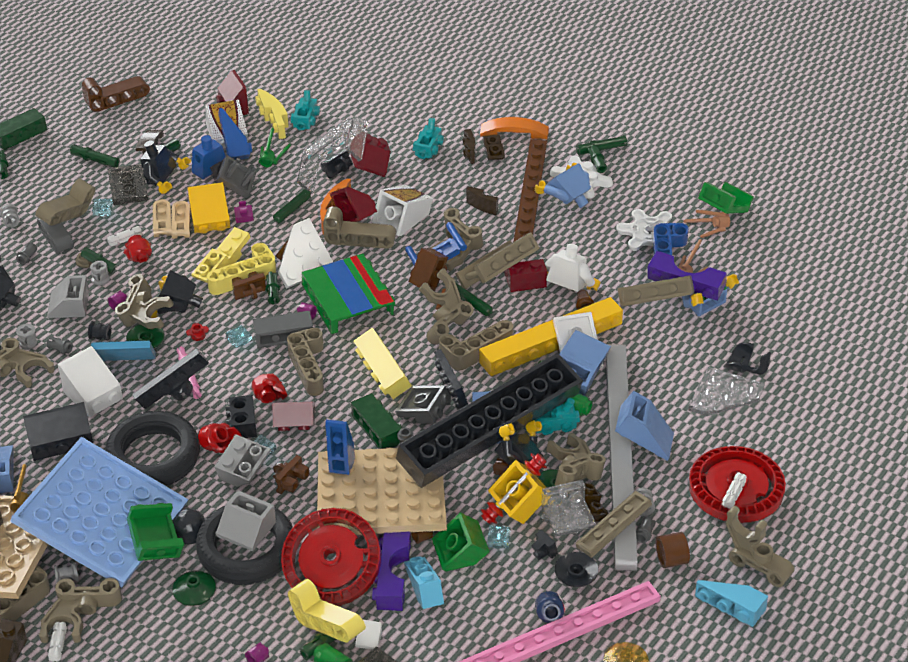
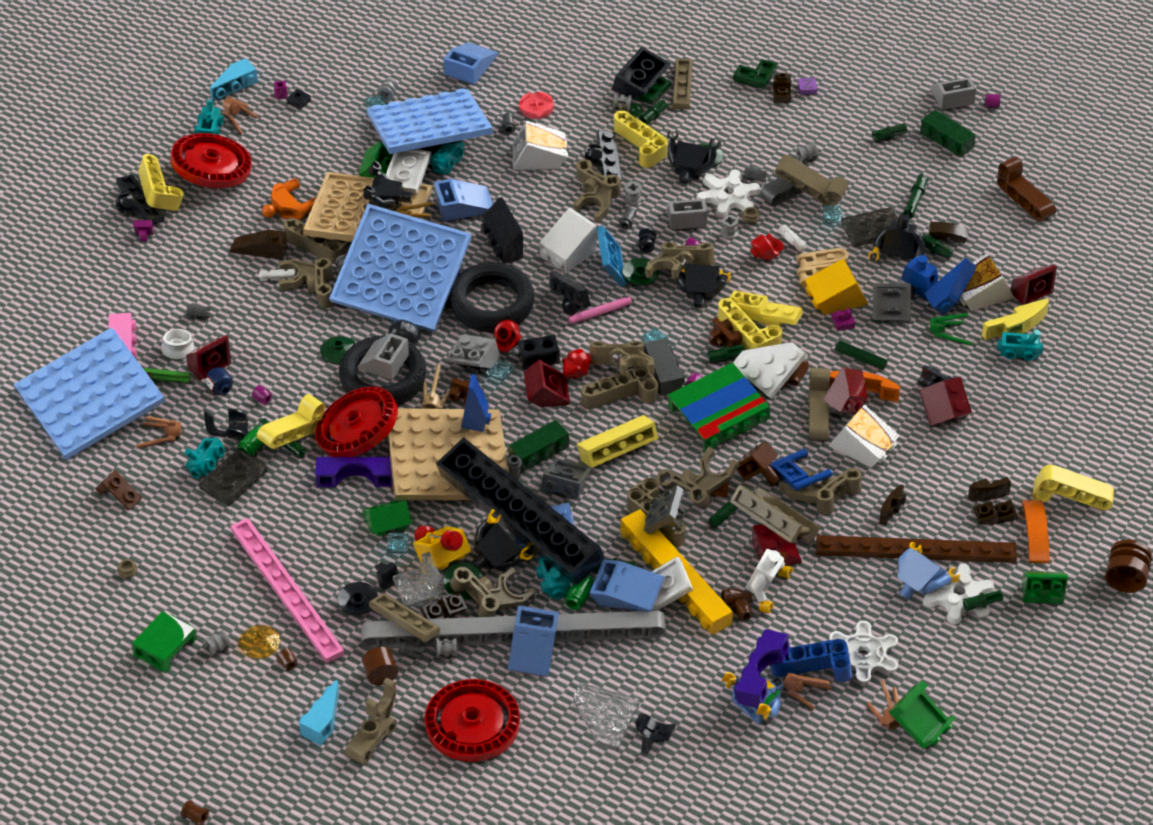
camera: 85 degrees right, 5 degrees up
dark green axle [80,247,117,274] -> none
green panel [127,503,184,561] -> none
red plate [186,323,209,341] -> none
clear windscreen [297,118,368,194] -> none
white slope [355,620,382,650] -> none
medium azure slope [404,556,444,609] -> none
teal brick [413,118,444,159] -> none
black plate [433,349,468,410] -> none
dark blue head [535,591,565,624] -> none
dark green pin [576,135,627,156] -> none
dark tan tile [617,275,695,307] -> none
white axle [722,473,747,509] -> none
none -> reddish brown hose [276,648,298,671]
none -> tan plant [422,364,450,409]
none -> dark tan piece [590,341,654,374]
none -> dark grey plate [644,485,685,534]
none -> white plate [696,169,761,218]
none -> reddish brown hose [733,598,753,621]
none -> green slope [1021,571,1068,604]
none -> light yellow beam [1033,465,1114,510]
none -> reddish brown wheel [1105,539,1153,593]

